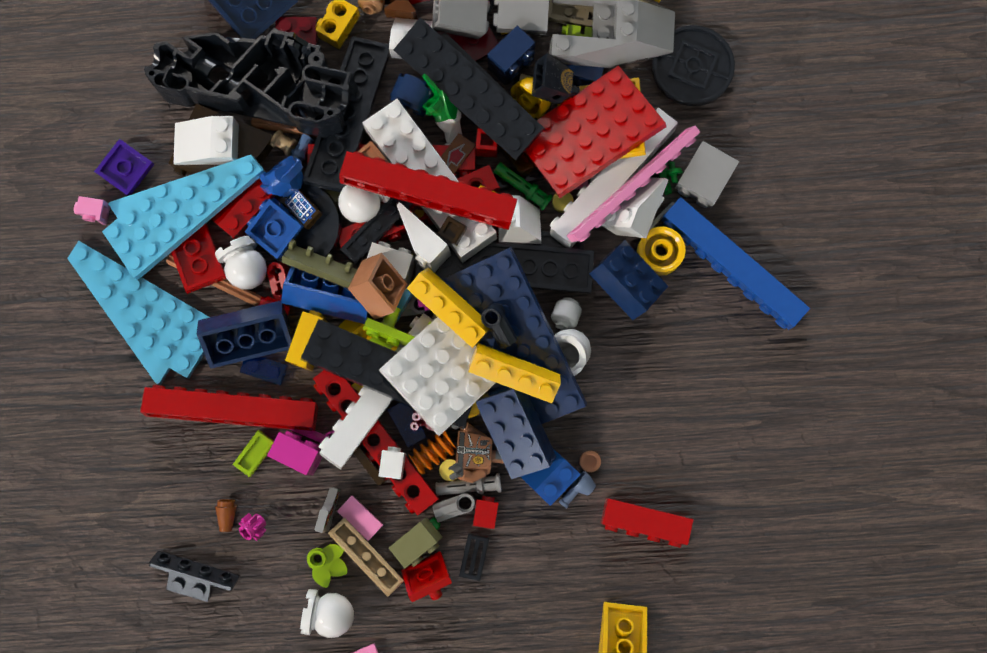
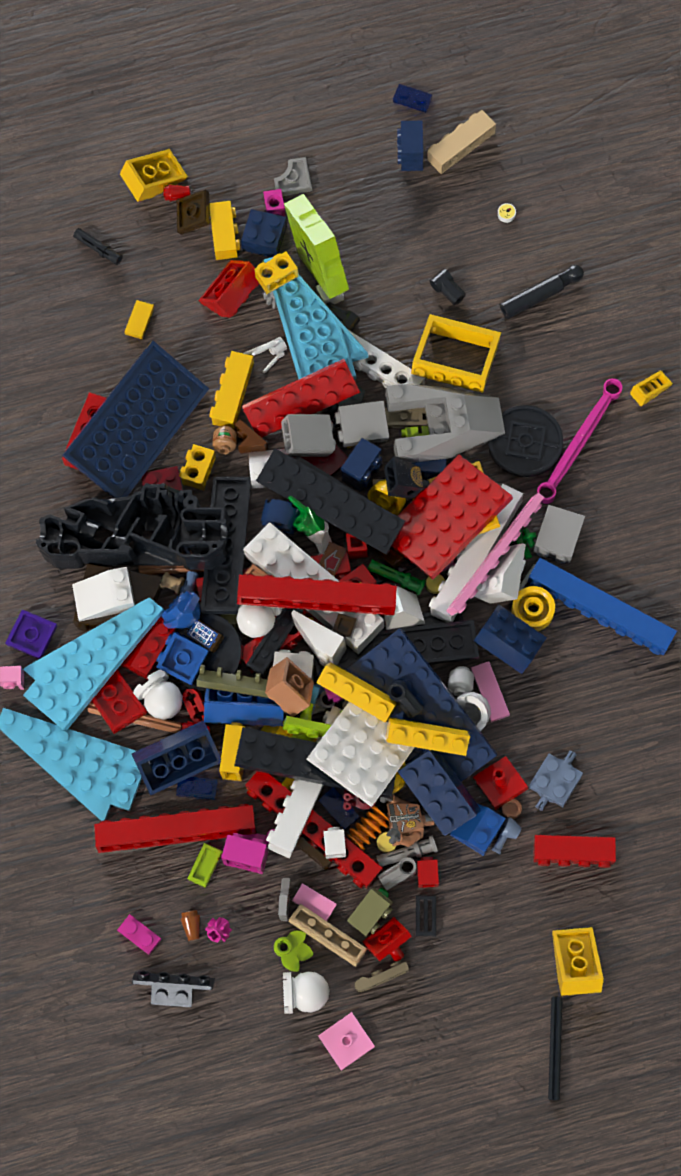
camera: 10 degrees left, 10 degrees down
none -> dark pink plate [117,914,162,955]
none -> dark tan hinge [354,961,409,992]
none -> bright pink tile [471,661,510,722]
none -> red tile [473,756,528,810]
none -> sand blue plate [529,750,583,811]
none -> dark pink piece [537,378,622,504]
none -> yellow slope [630,370,673,406]

